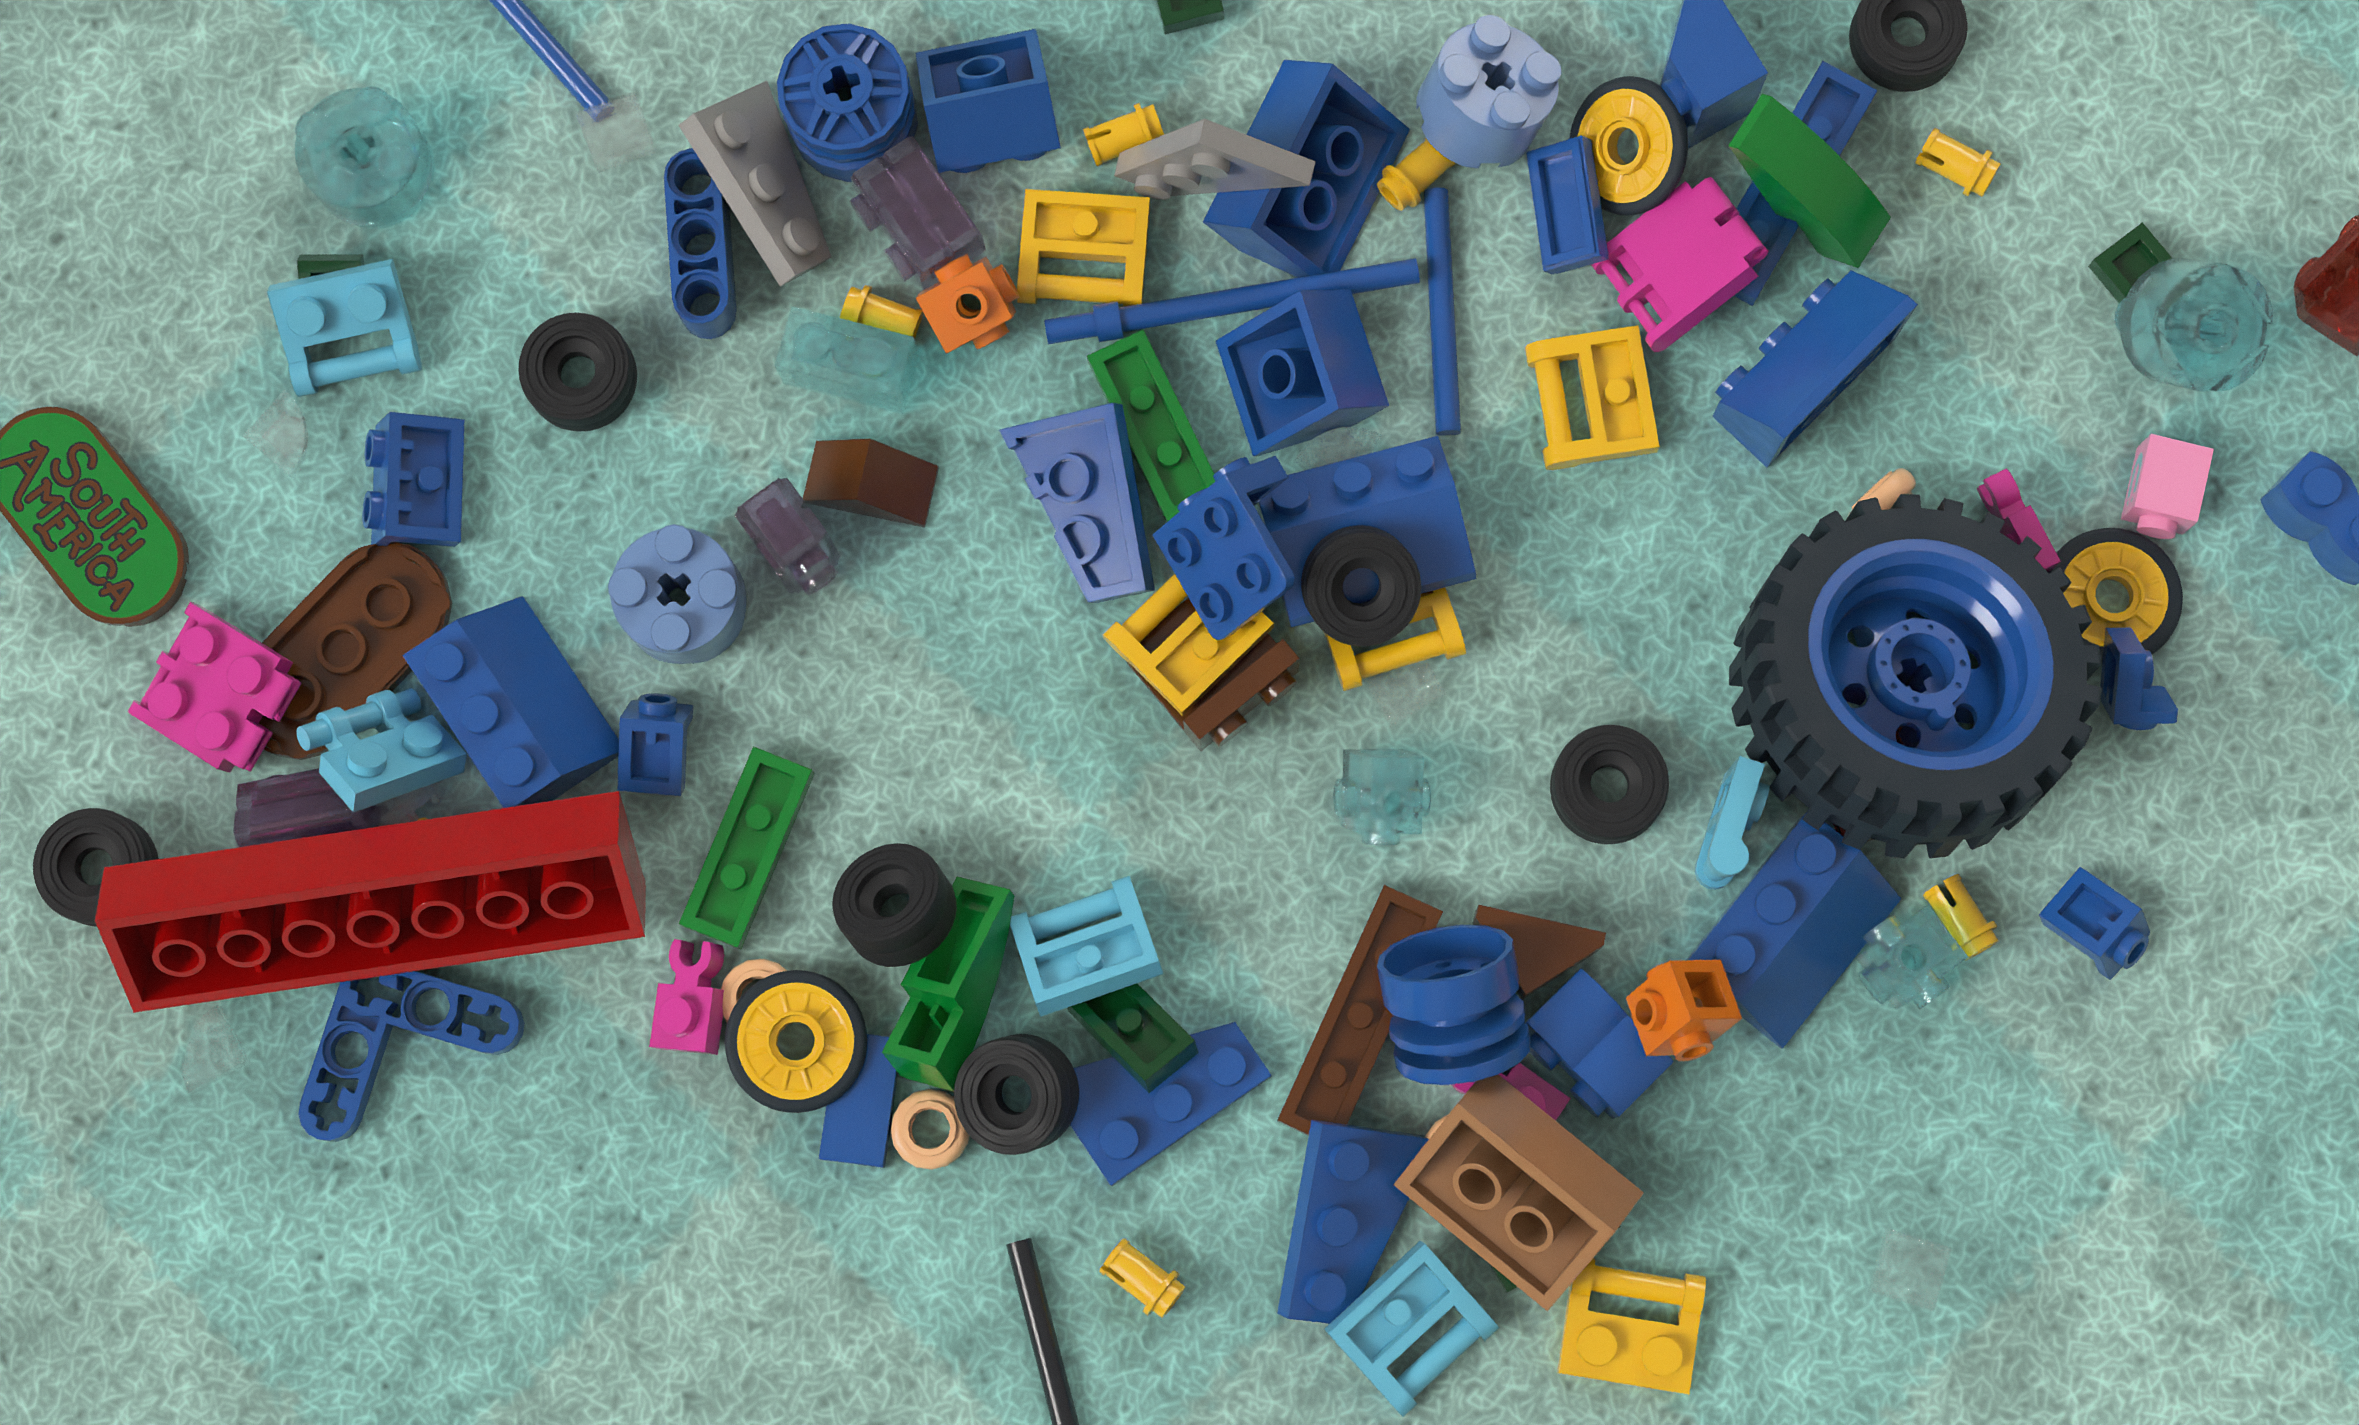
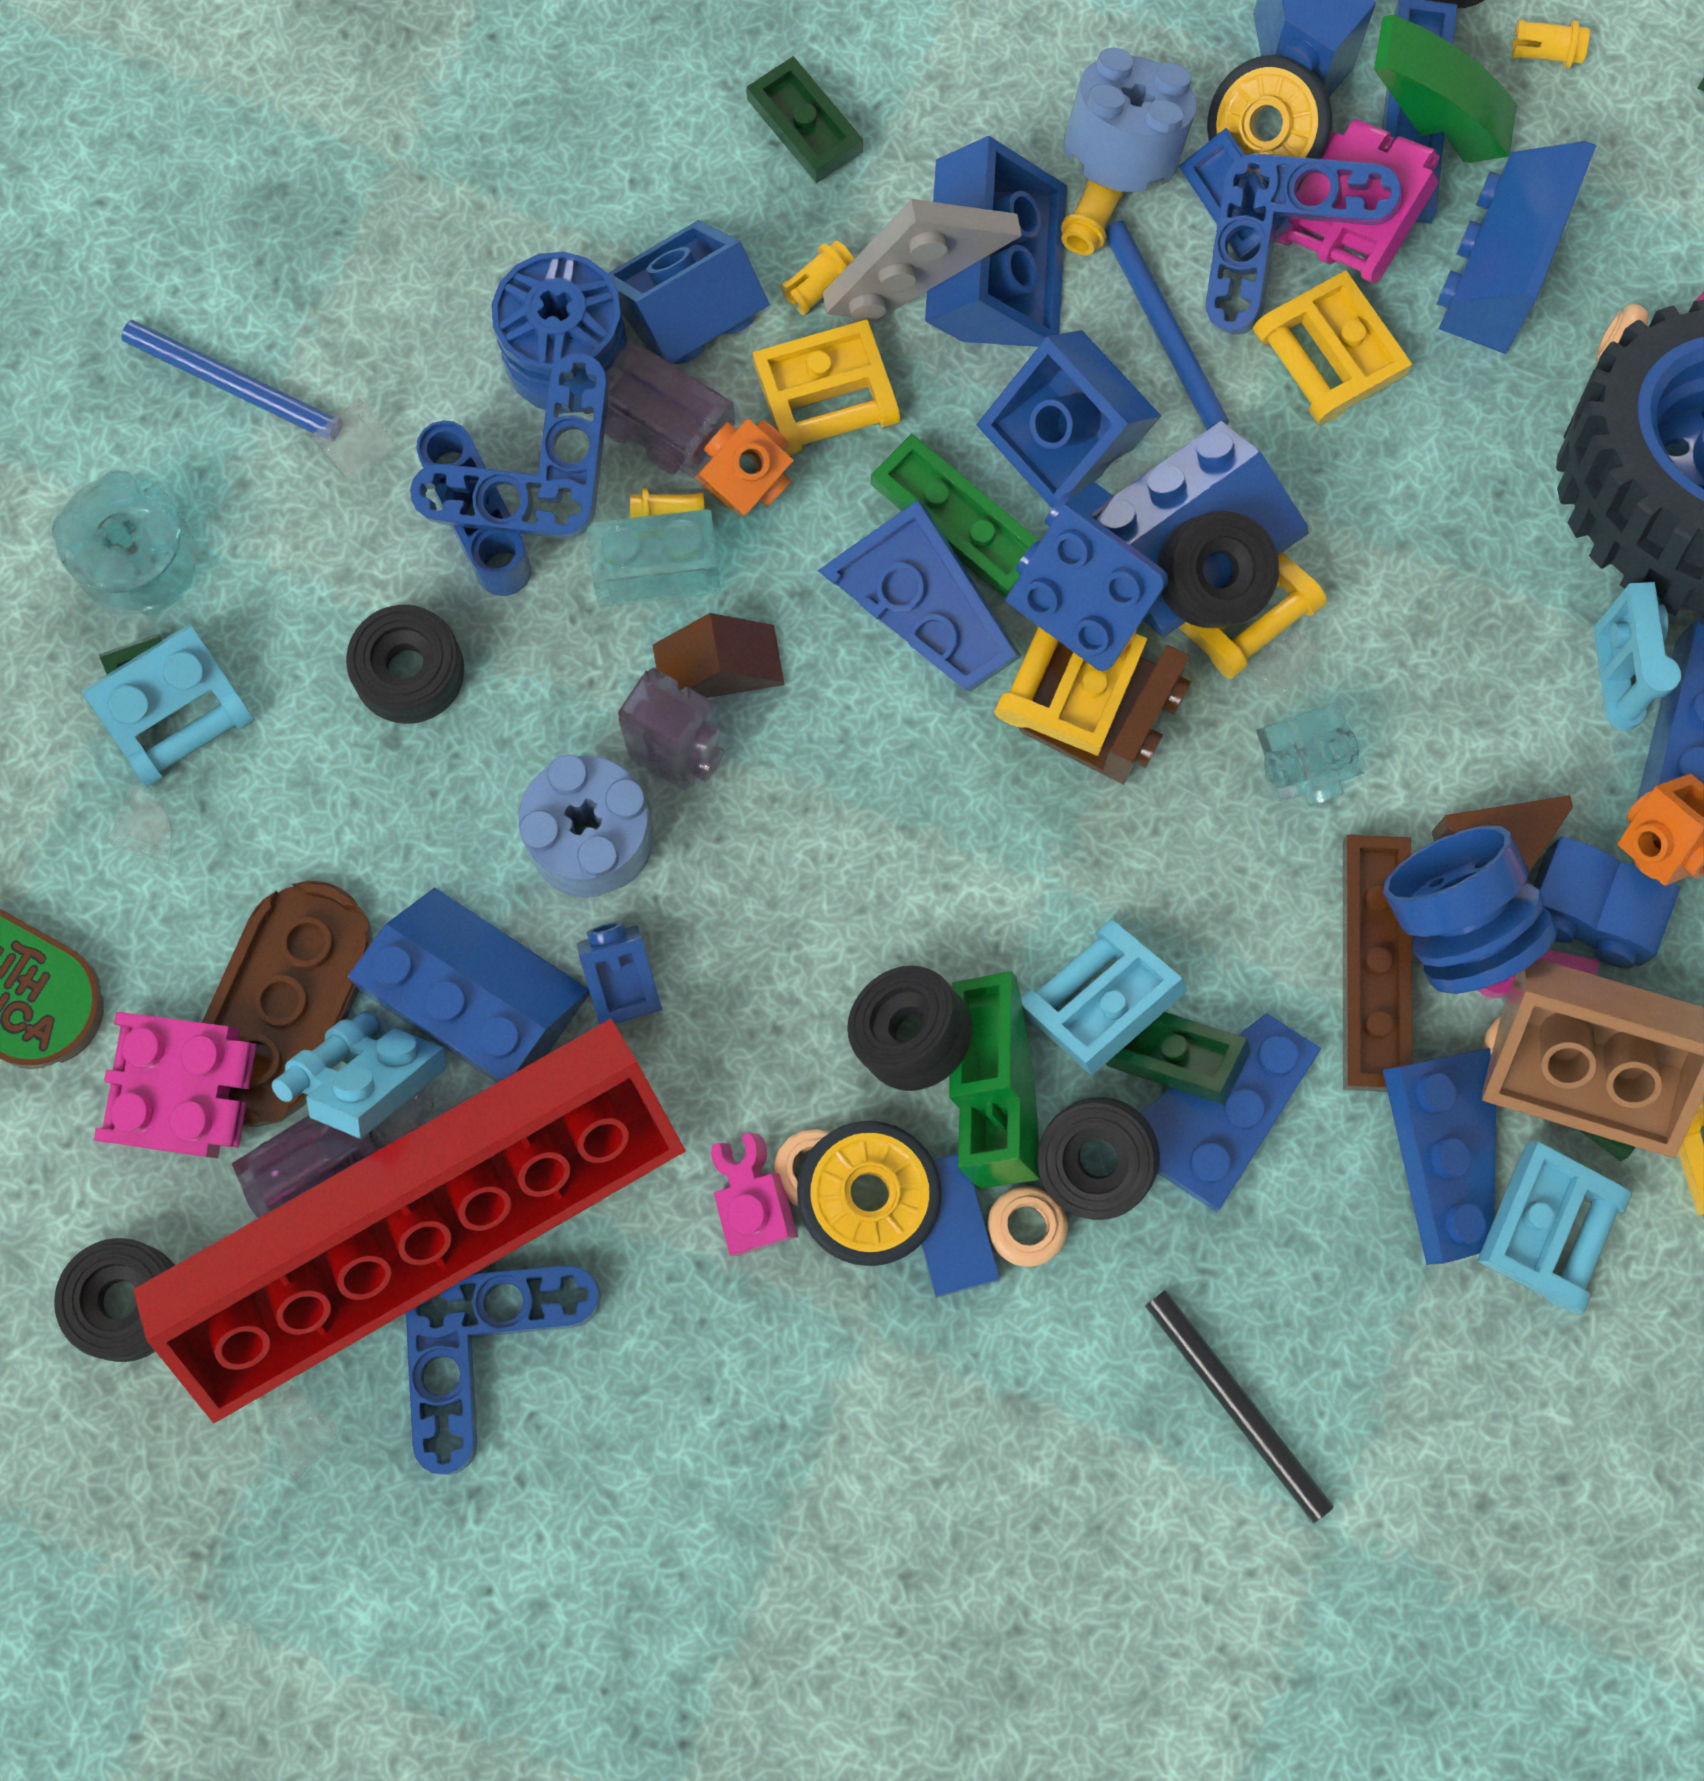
camera: 30 degrees left, 5 degrees down
blue bracket [362,412,465,547] -> none
light grey wing [679,81,831,286] -> none
green plate [679,746,815,950] -> none
blue bar [1044,258,1420,345] -> none
yellow pin [1099,1238,1186,1318] -> none
black tyre [1550,725,1669,844] -> none
none -> blue beam [410,353,610,539]
none -> blue beam [1206,154,1403,335]

